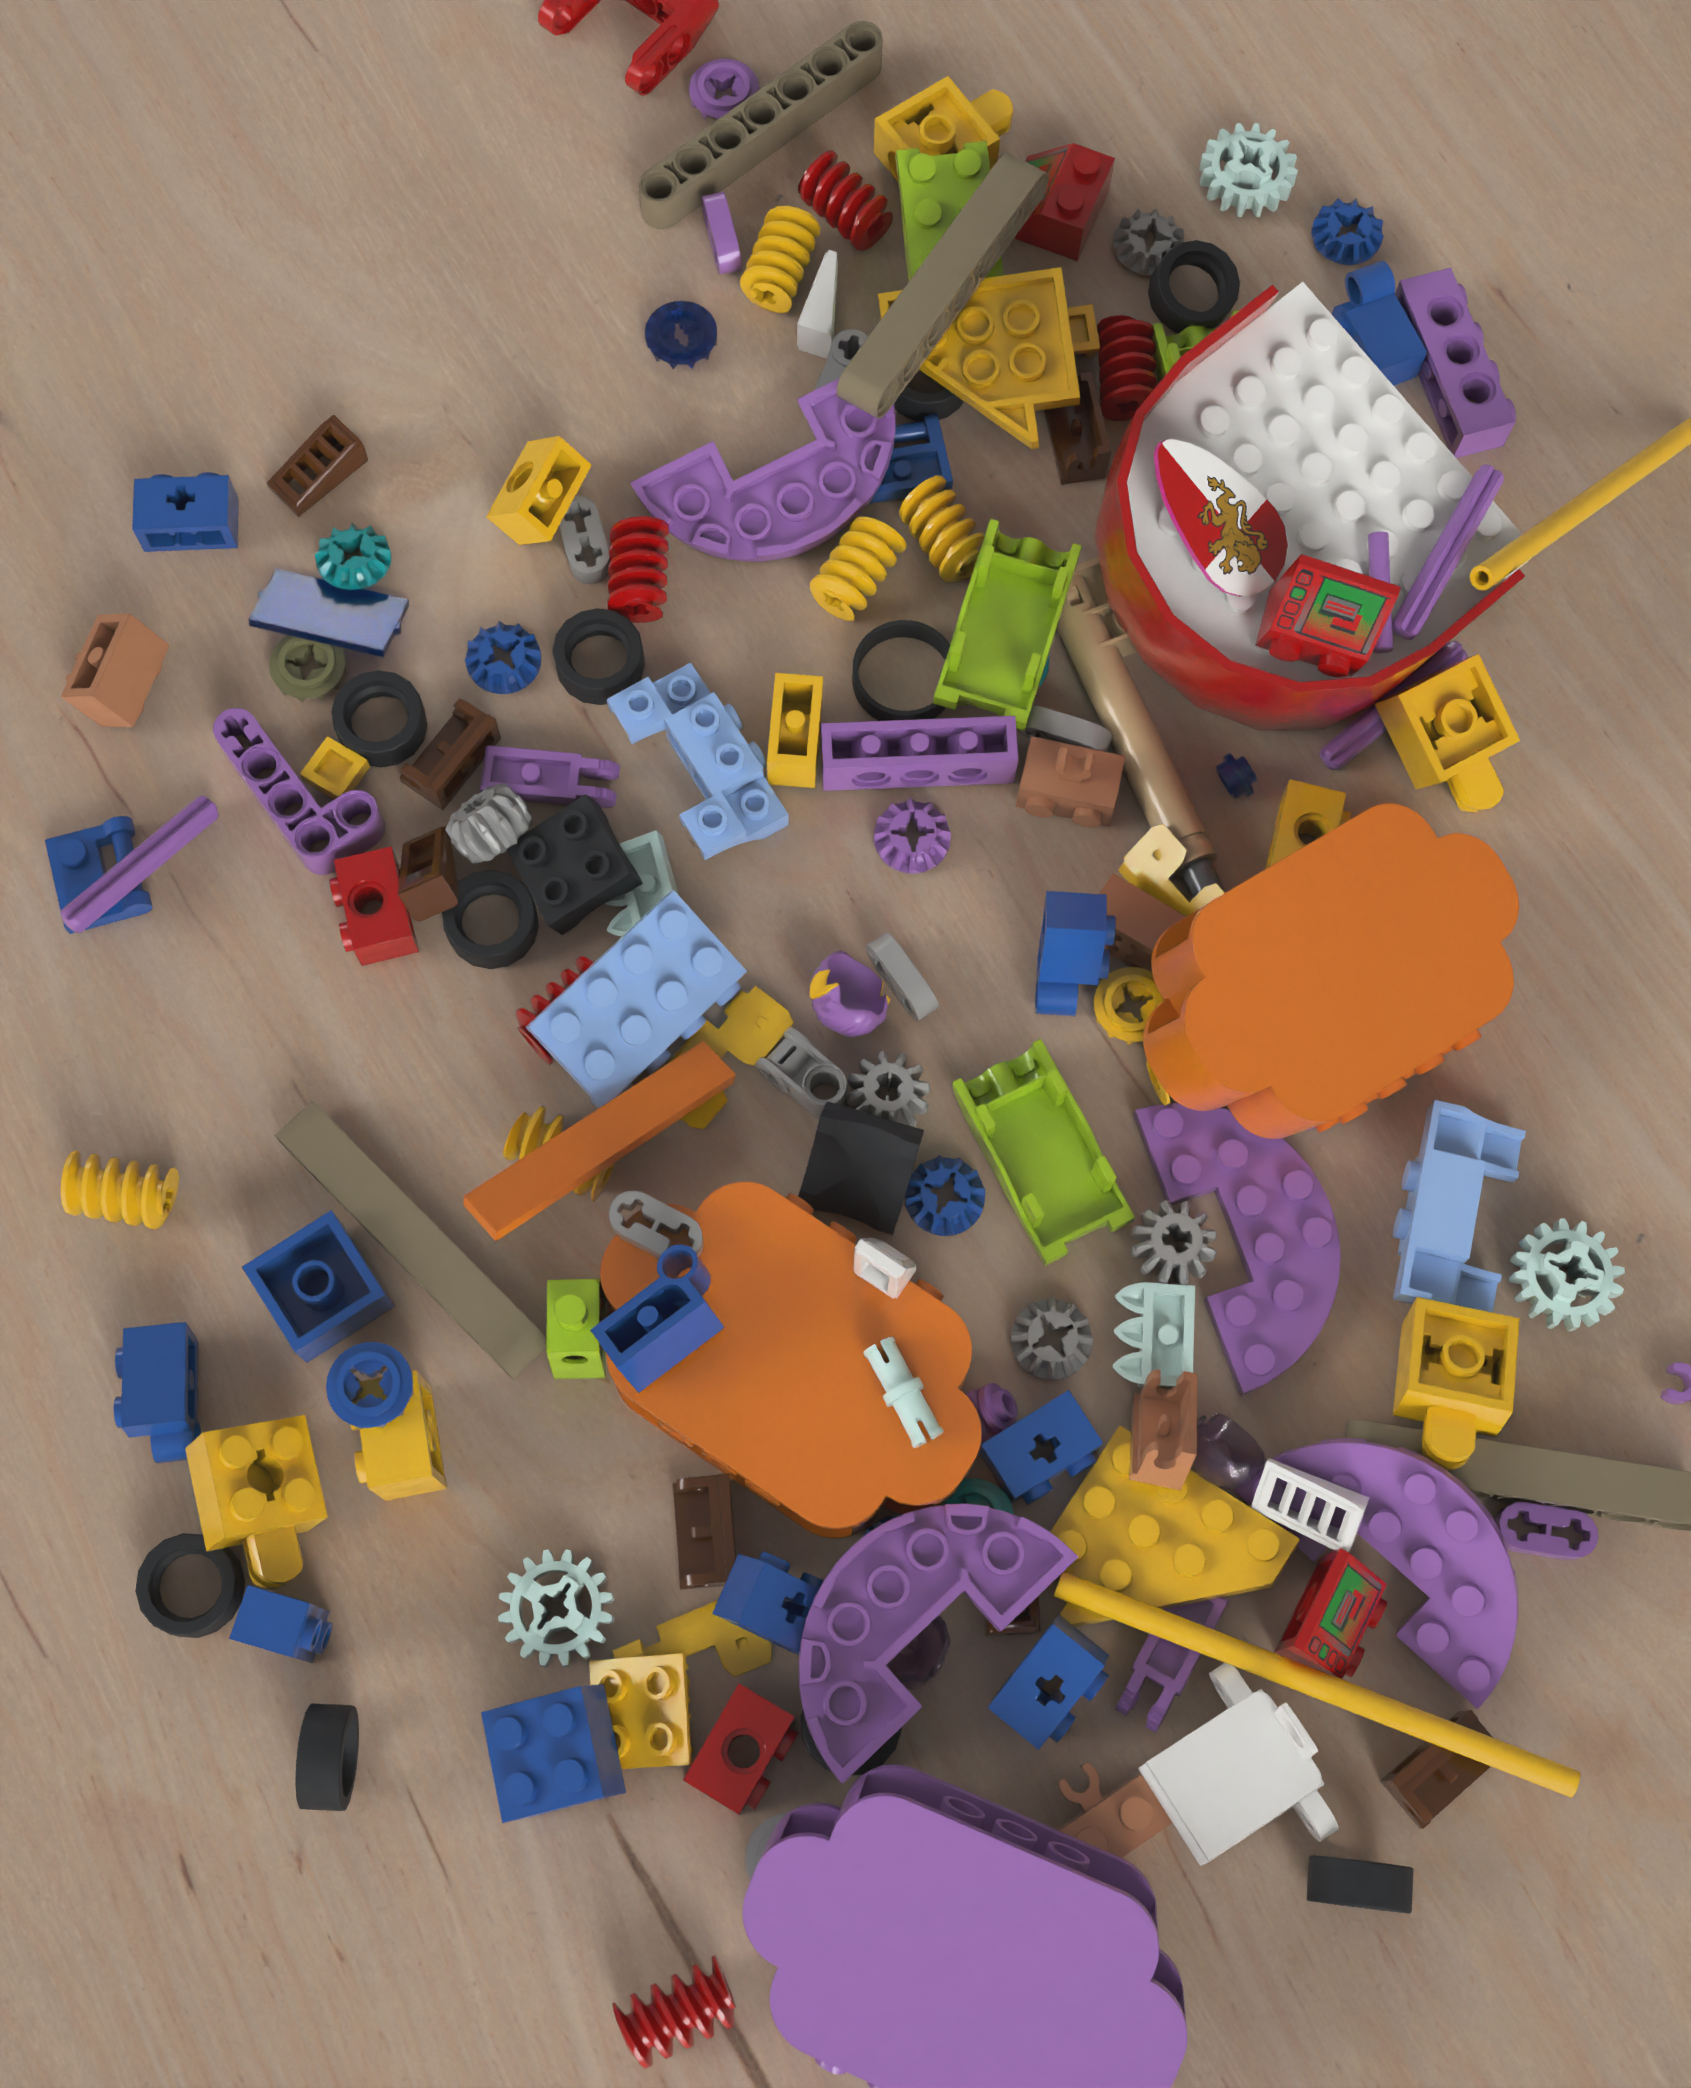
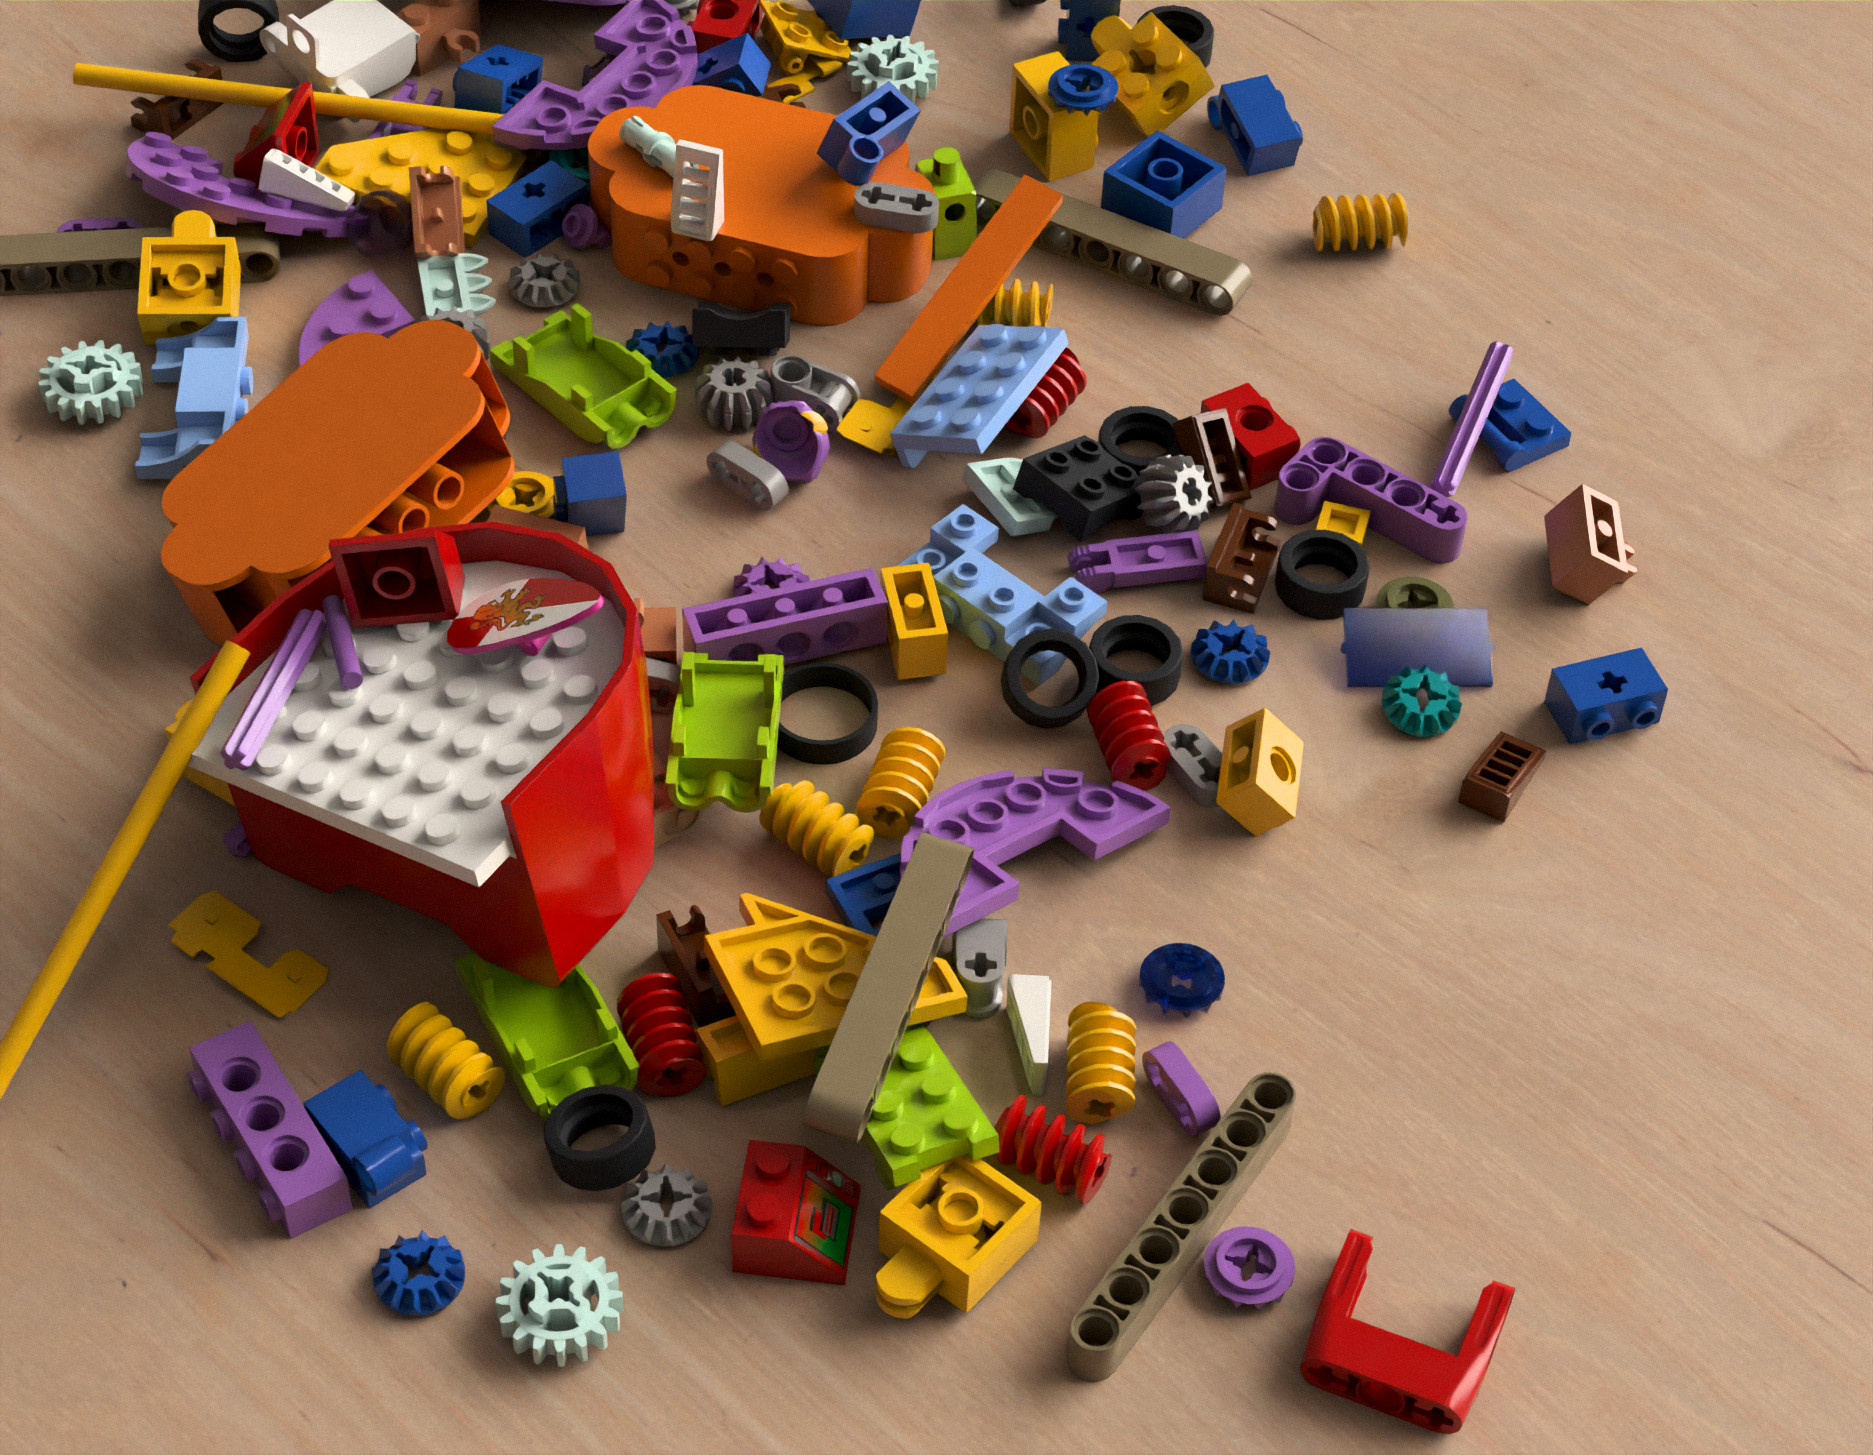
camera: 165 degrees right, 25 degrees down
none -> black tyre [1000,628,1099,729]

